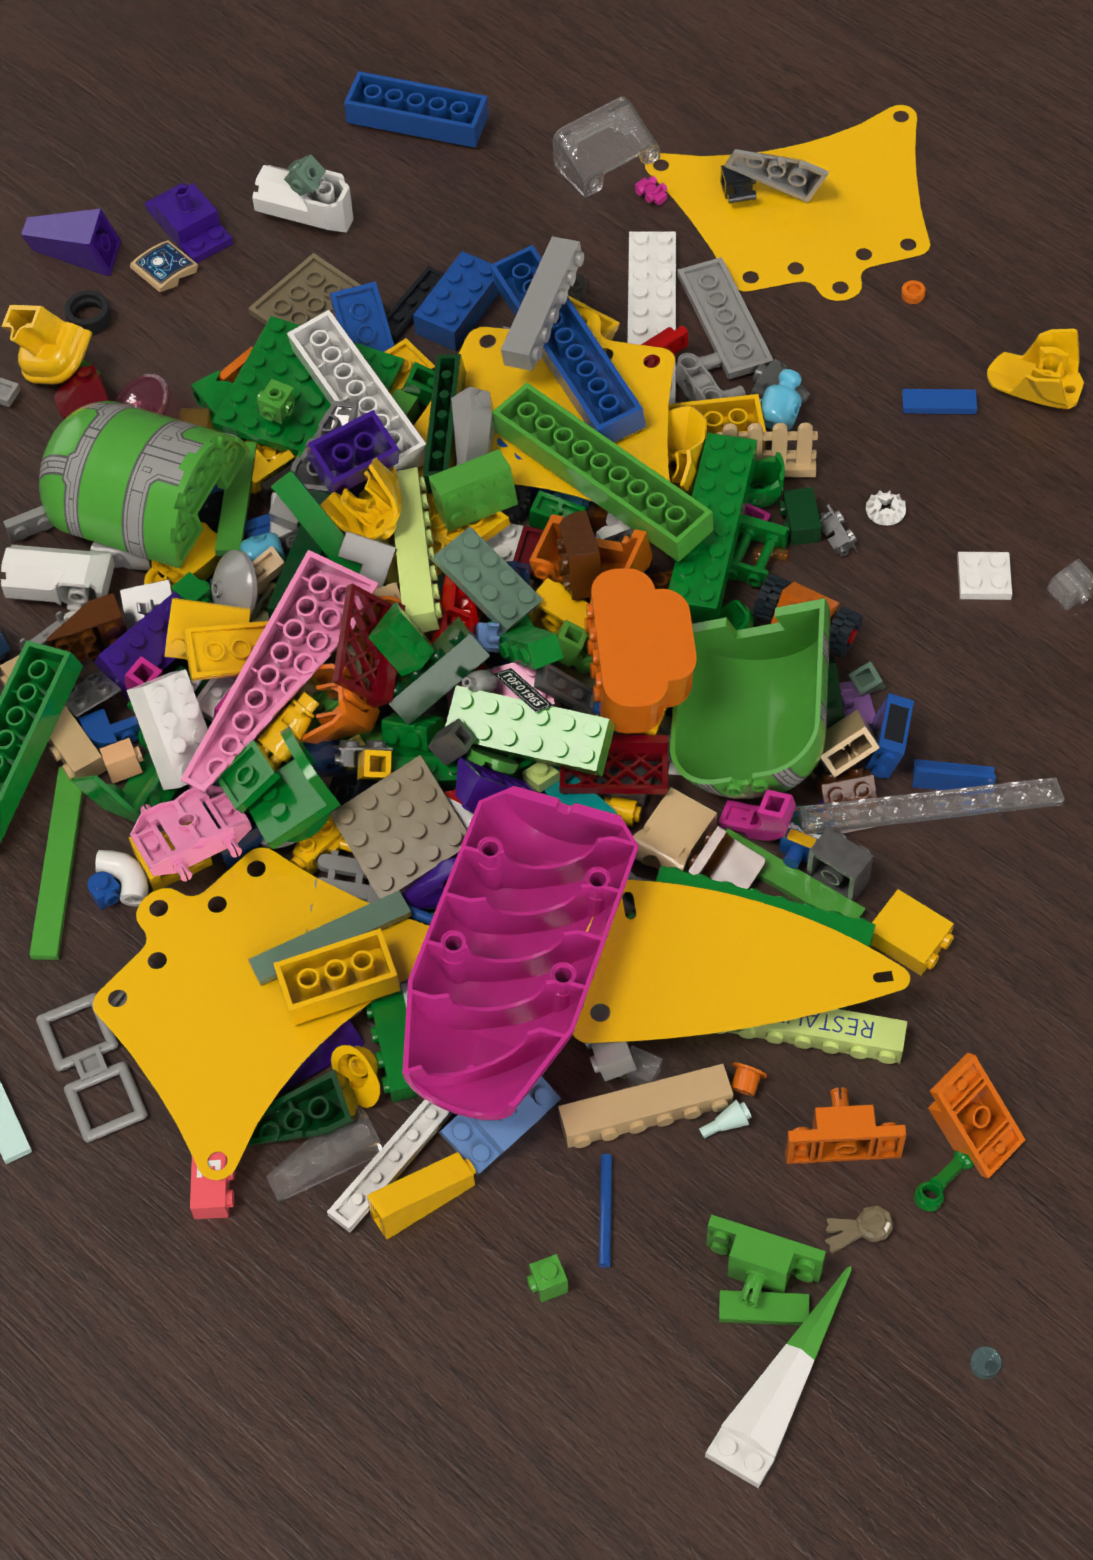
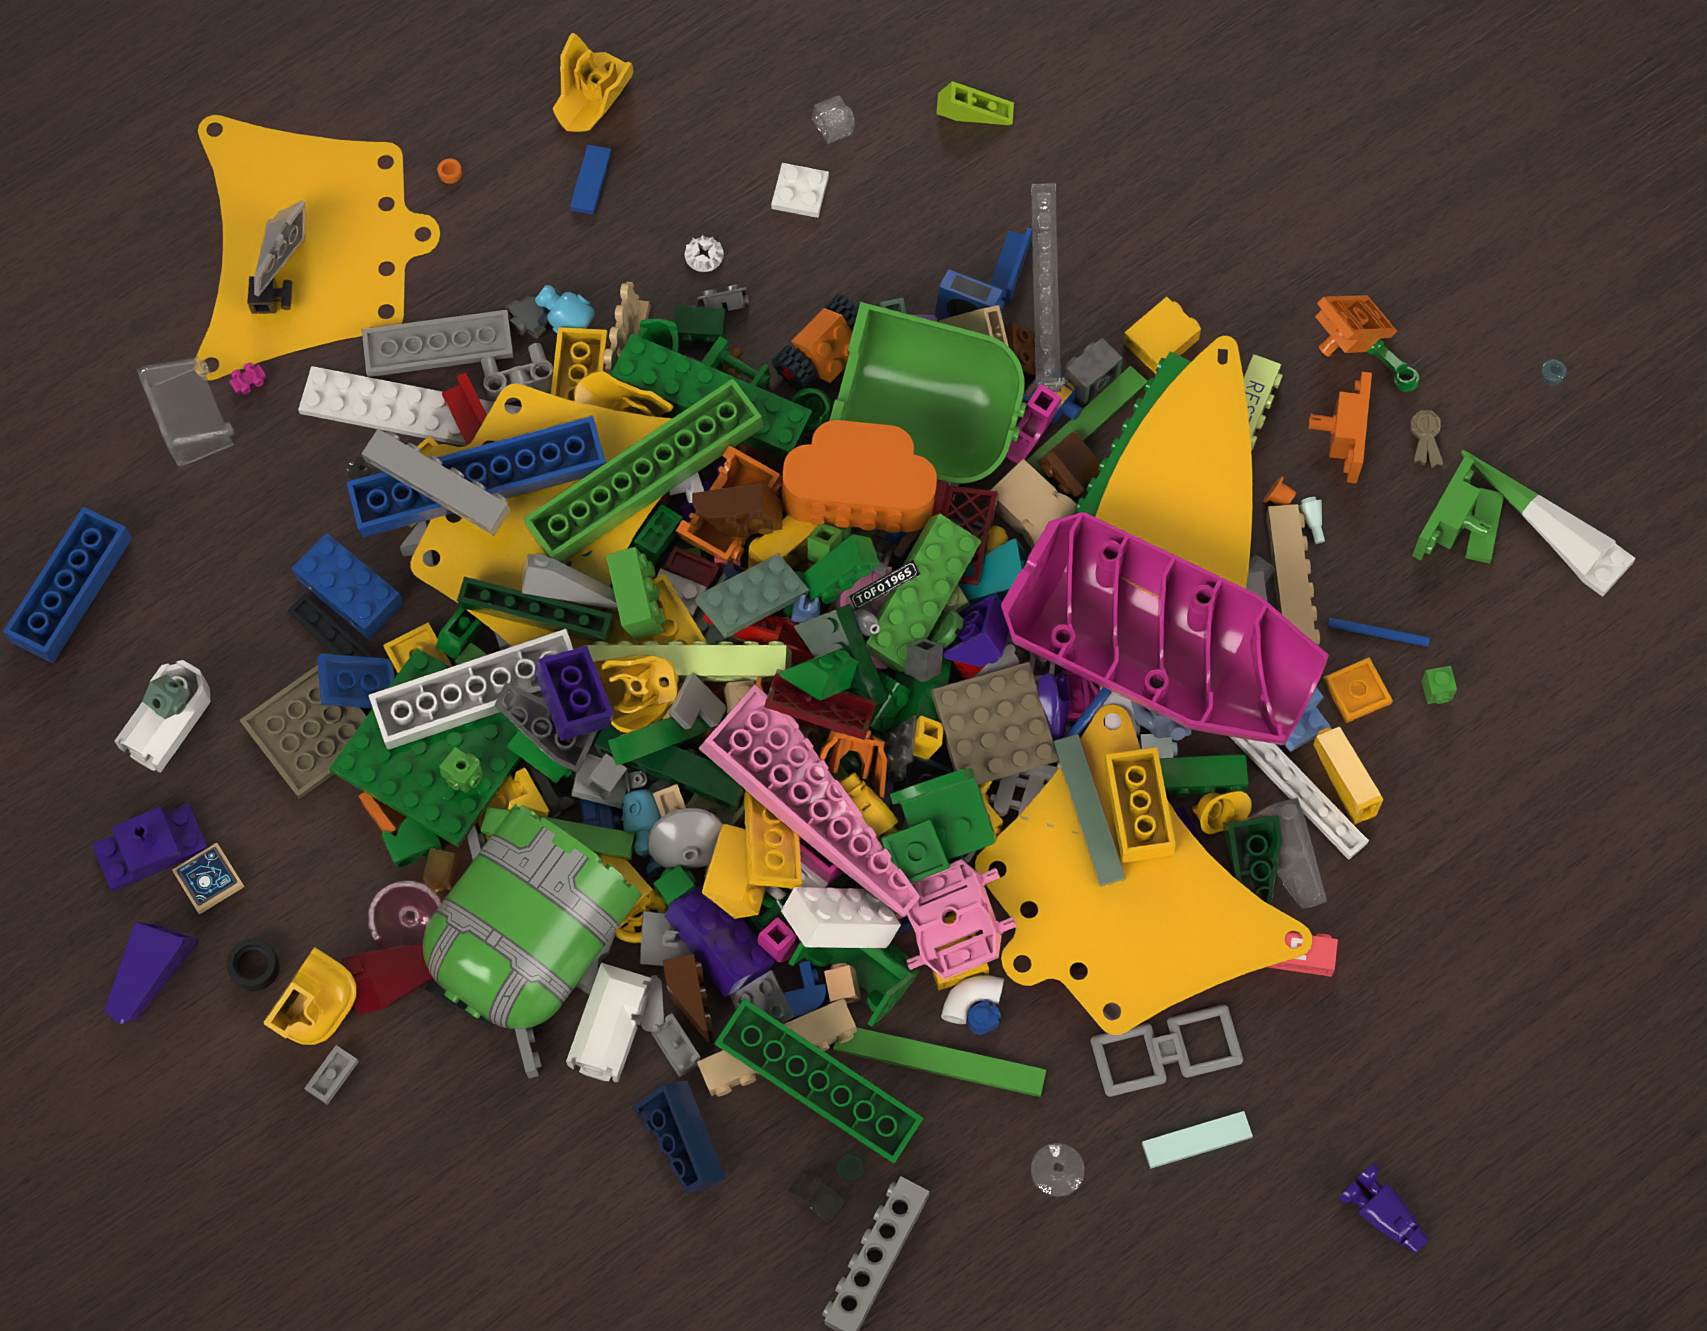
camera: 80 degrees left, 10 degrees up
none -> light orange tile [1323,657,1393,723]

